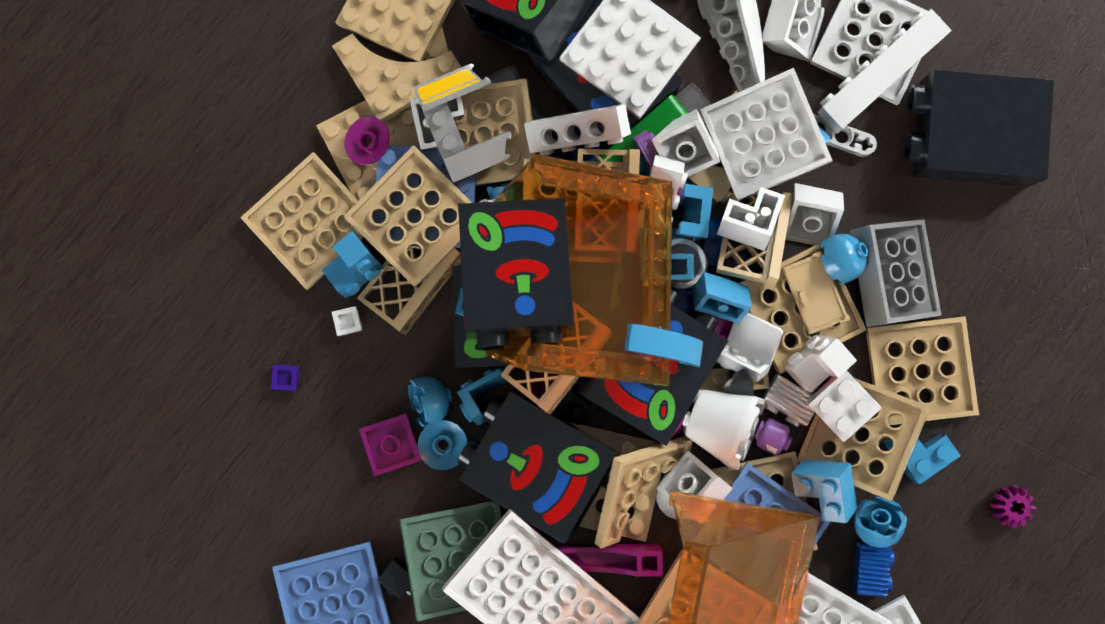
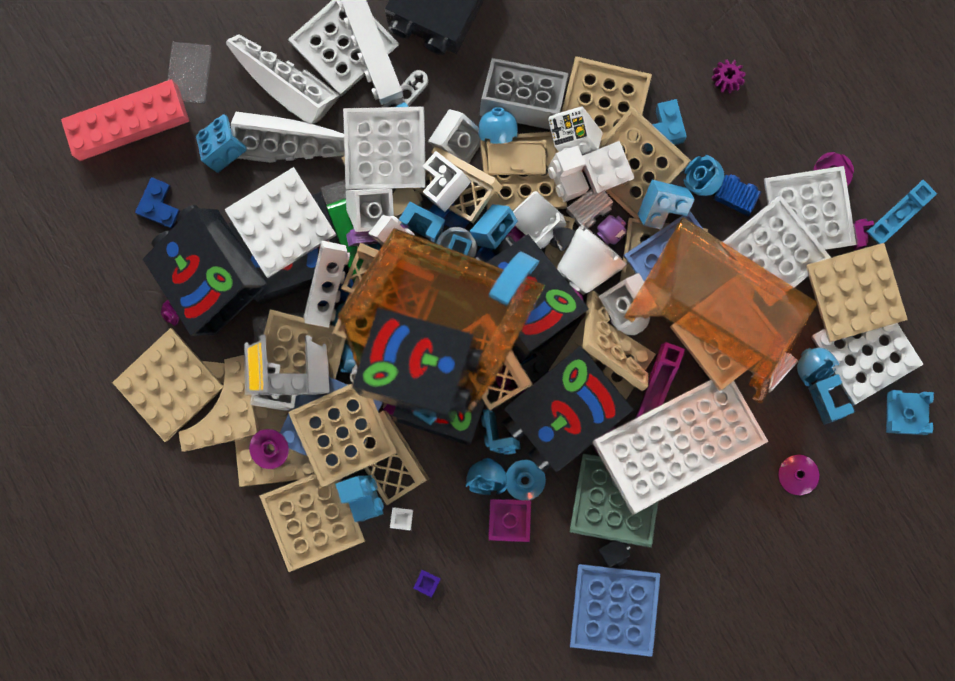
camera: 65 degrees left, 5 degrees down
none -> white slope [548,106,603,154]

